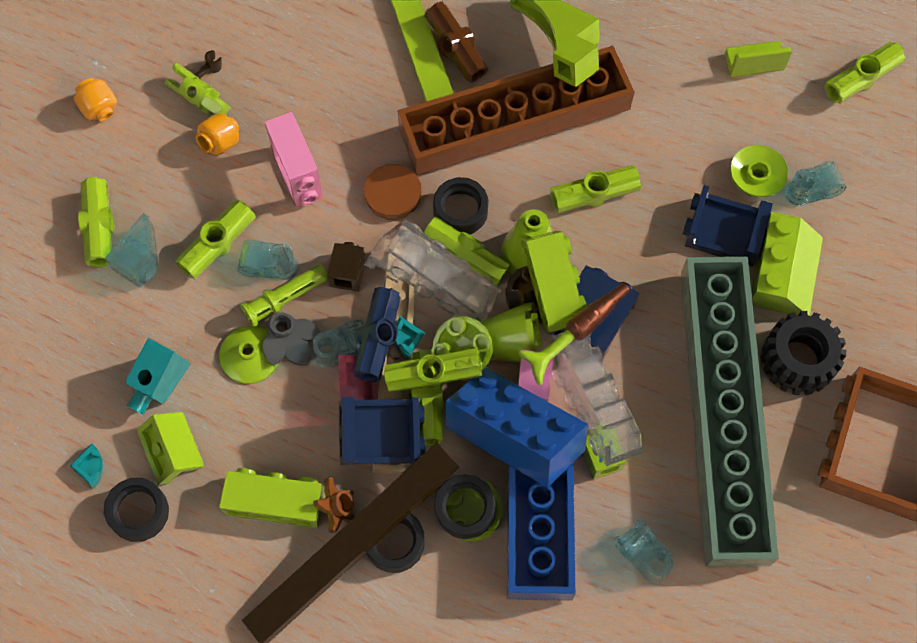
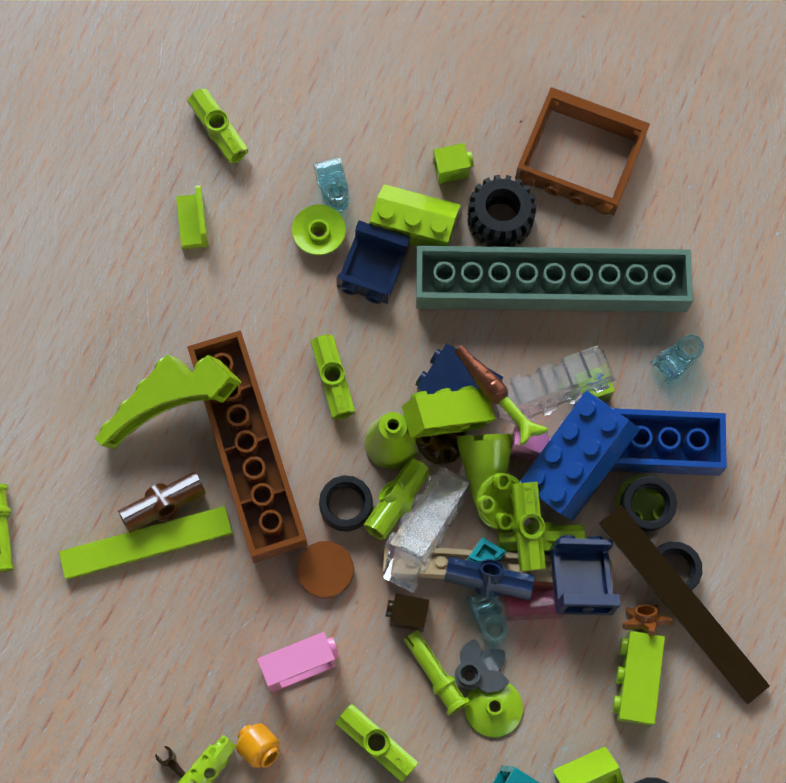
camera: 90 degrees left, 5 degrees up
clear light blue piece [237,240,298,280] -> none
none -> lime brick [432,143,474,184]

